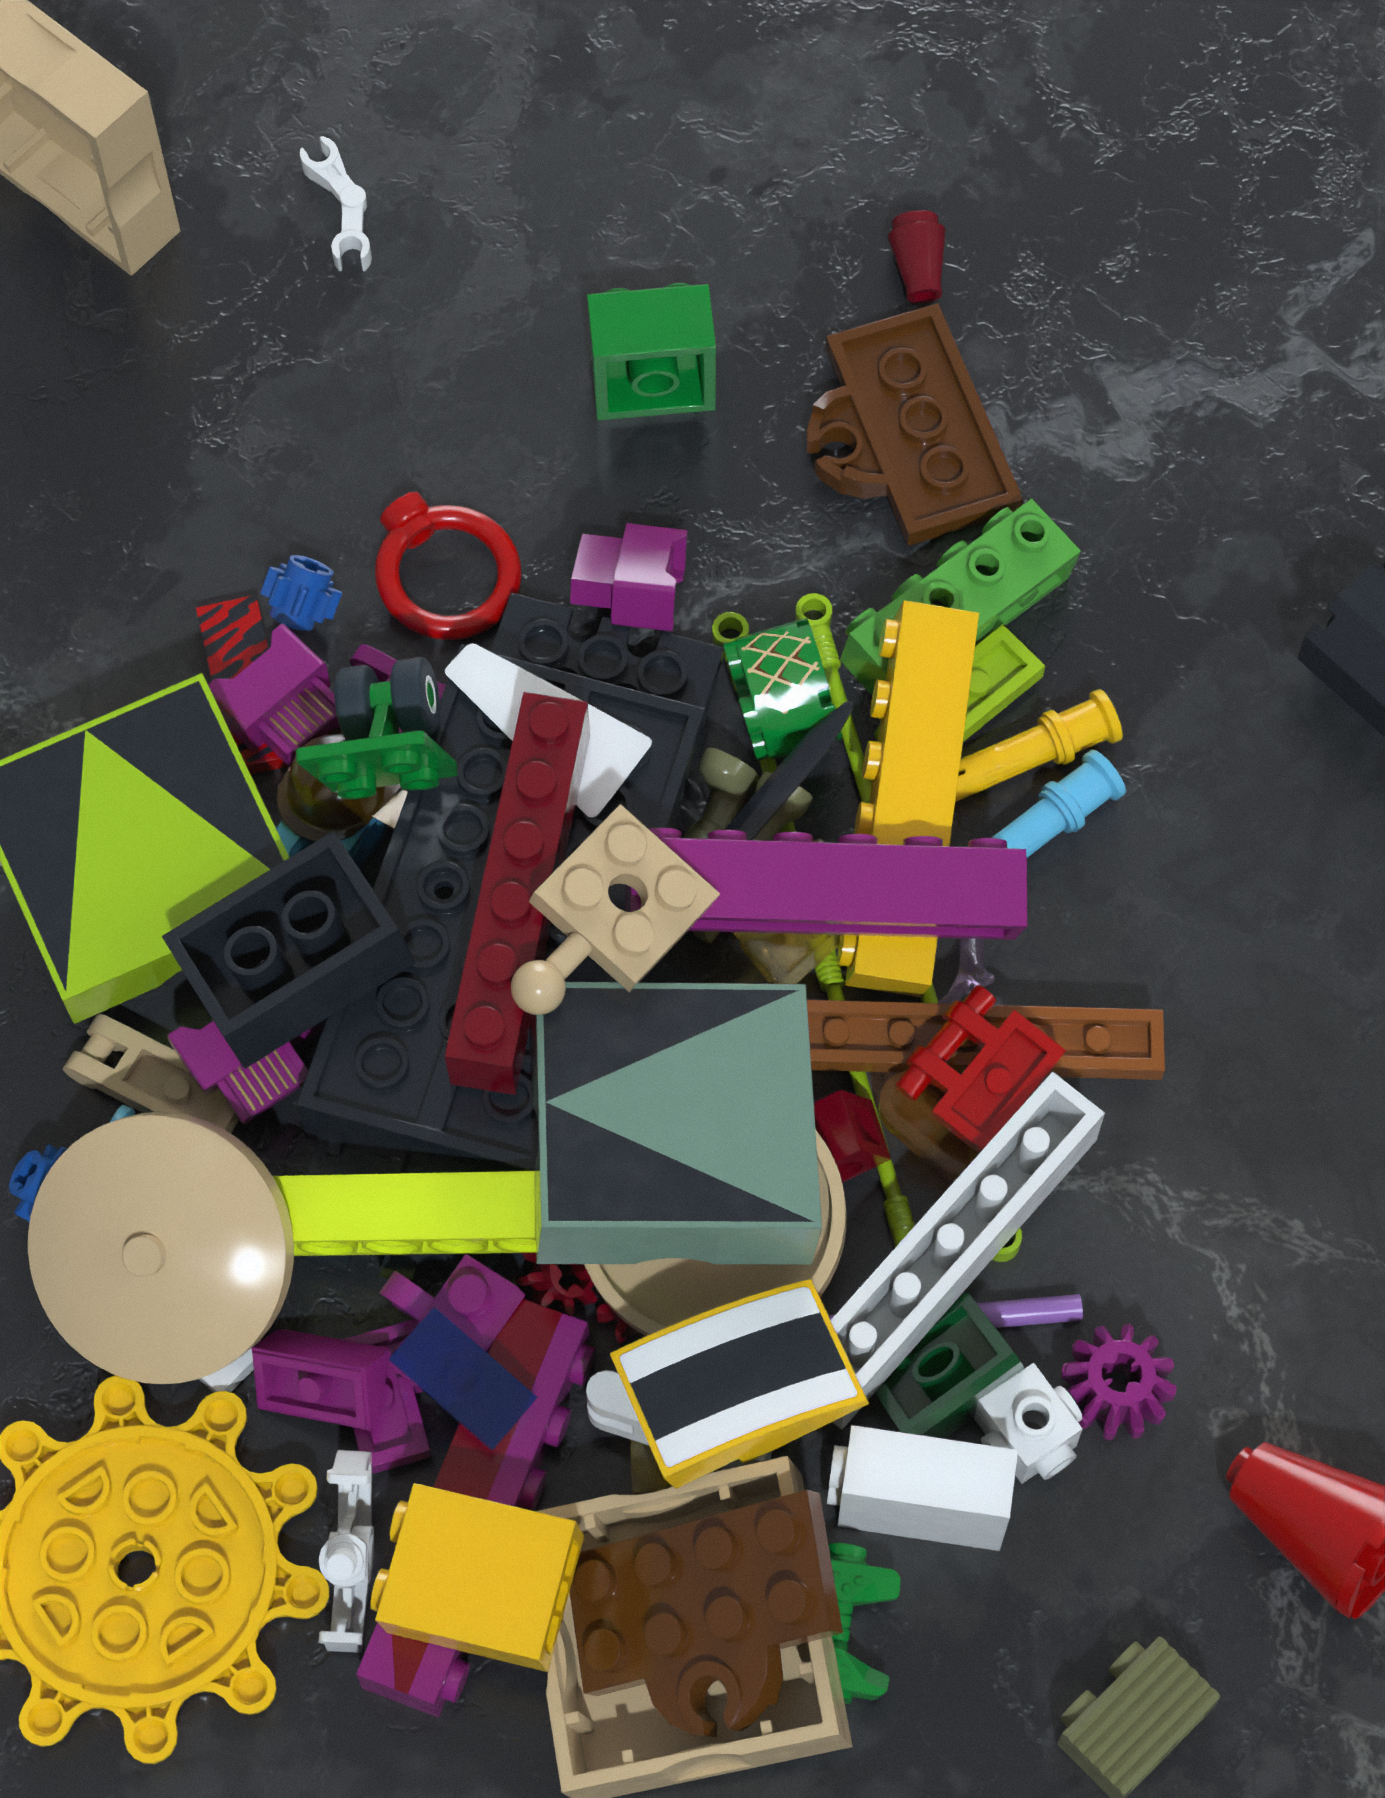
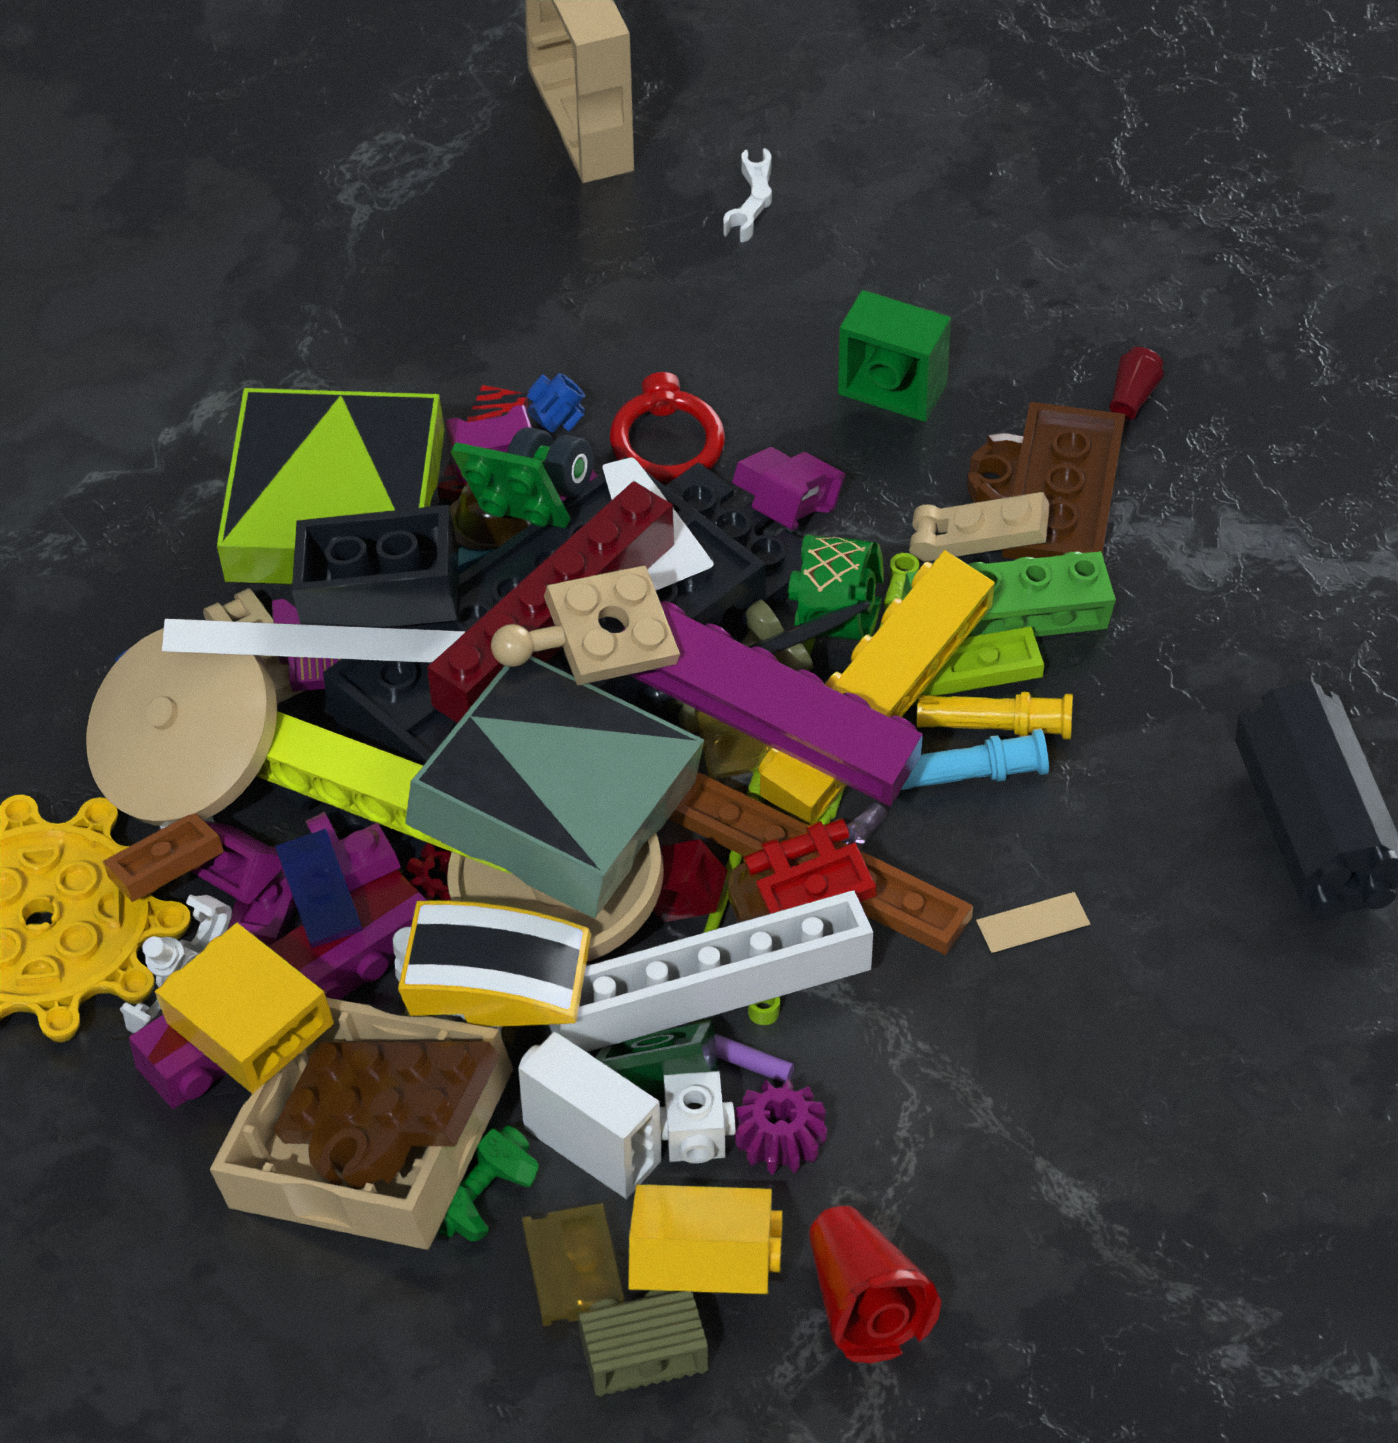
camera: 30 degrees right, 15 degrees down
none -> dark orange plate [103,814,224,902]
none -> white sticker [162,619,465,662]
none -> clear yellow plate [522,1203,624,1327]
none -> yellow brick [629,1184,782,1294]
none -> tan plate [909,492,1049,561]
none -> tan sticker [976,892,1091,953]

